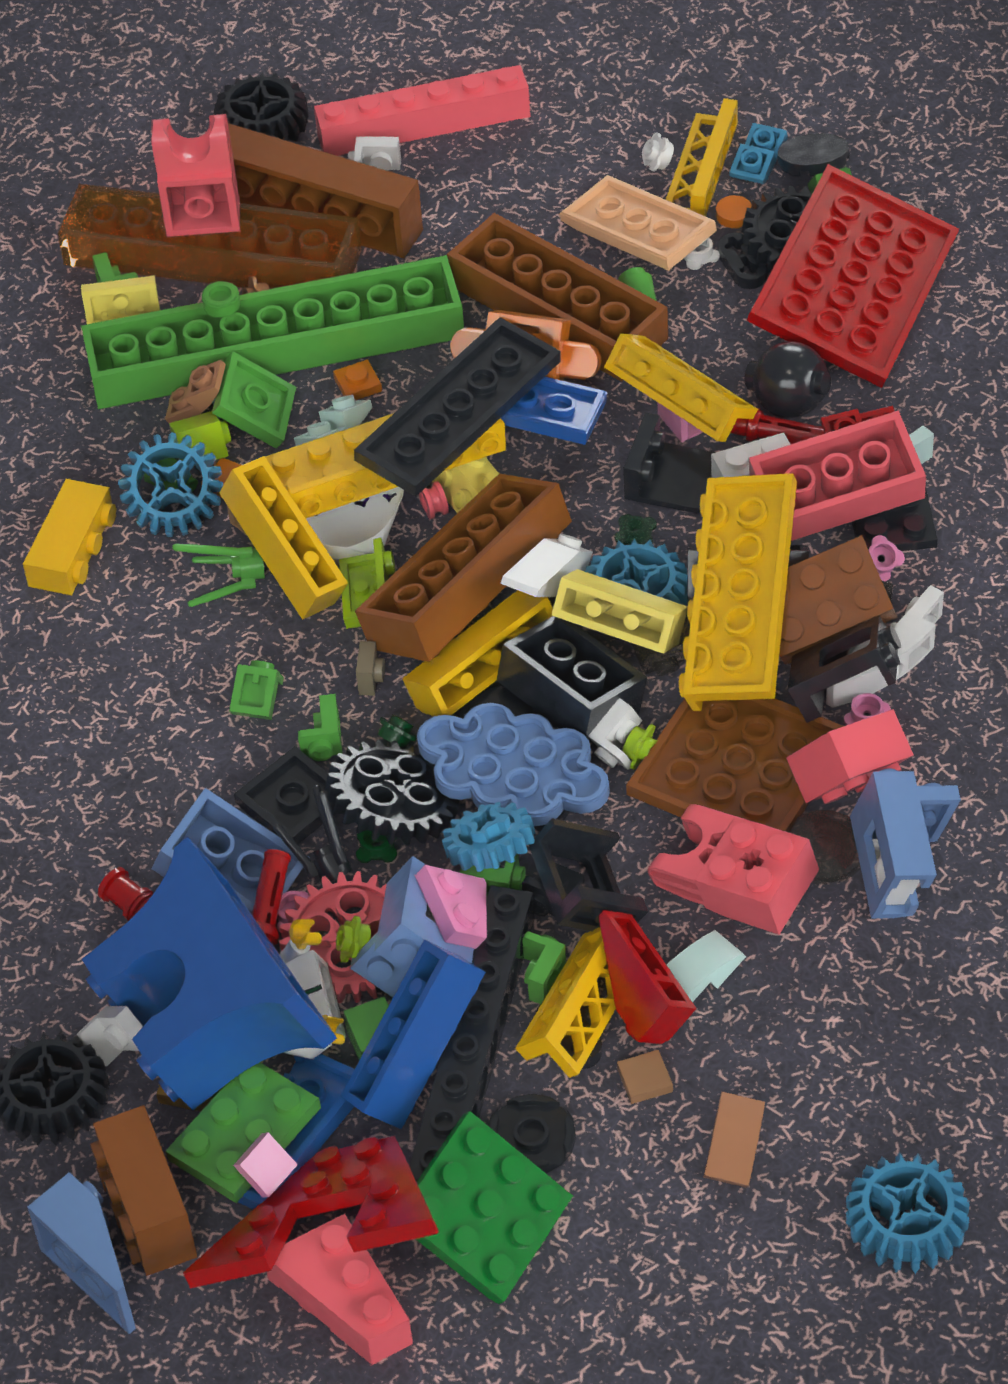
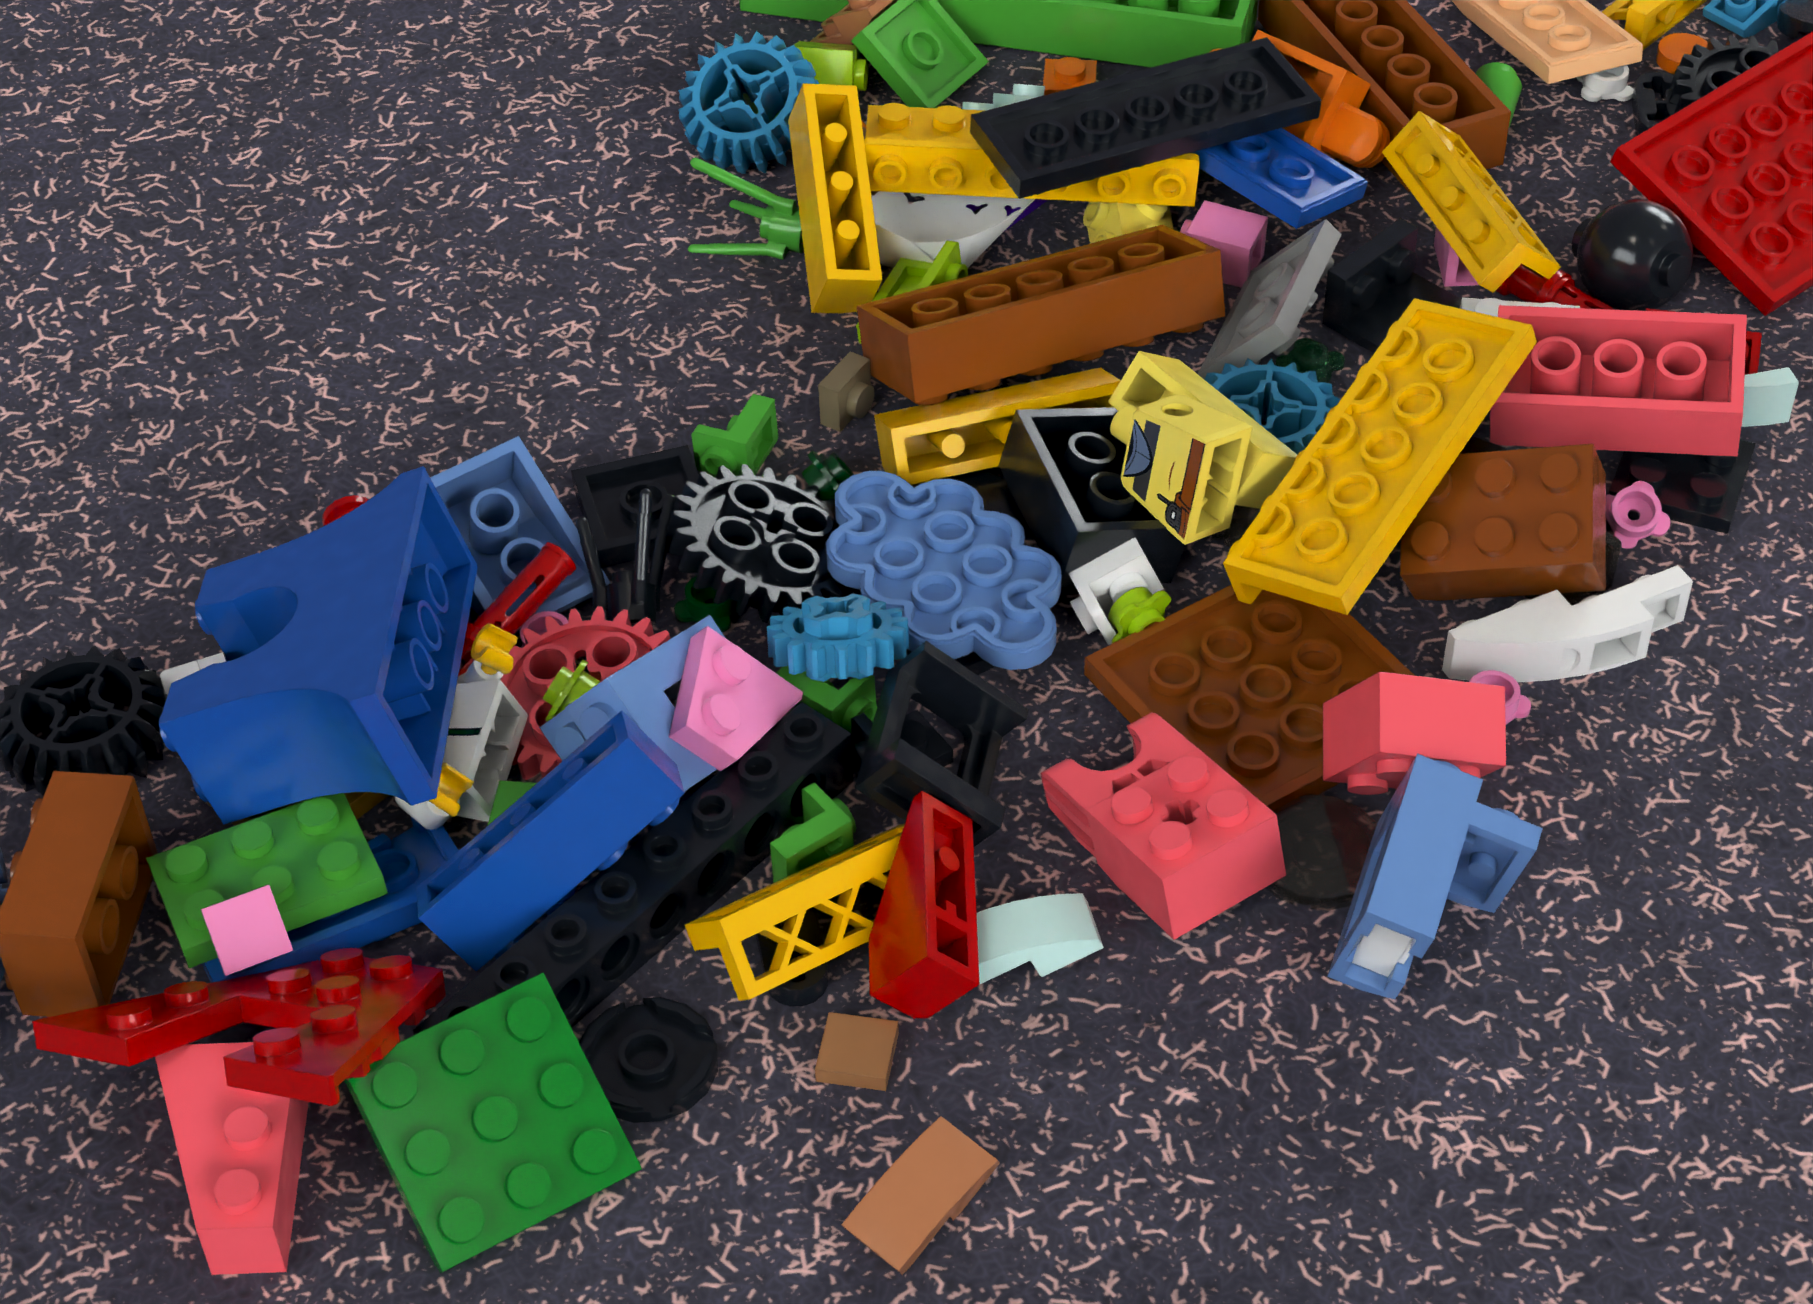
camera: 25 degrees right, 5 degrees down
yellow brick [23,479,116,596] -> none
bright green bracket [229,660,284,720] -> none
coral bush [419,481,449,520] -> none
white slope [500,534,593,597] -> none
black window [788,615,901,723] -> none
none -> light yellow torso [1110,395,1252,545]
none -> bright pink brick [1180,200,1268,288]
none -> light grey plate [1198,219,1342,380]

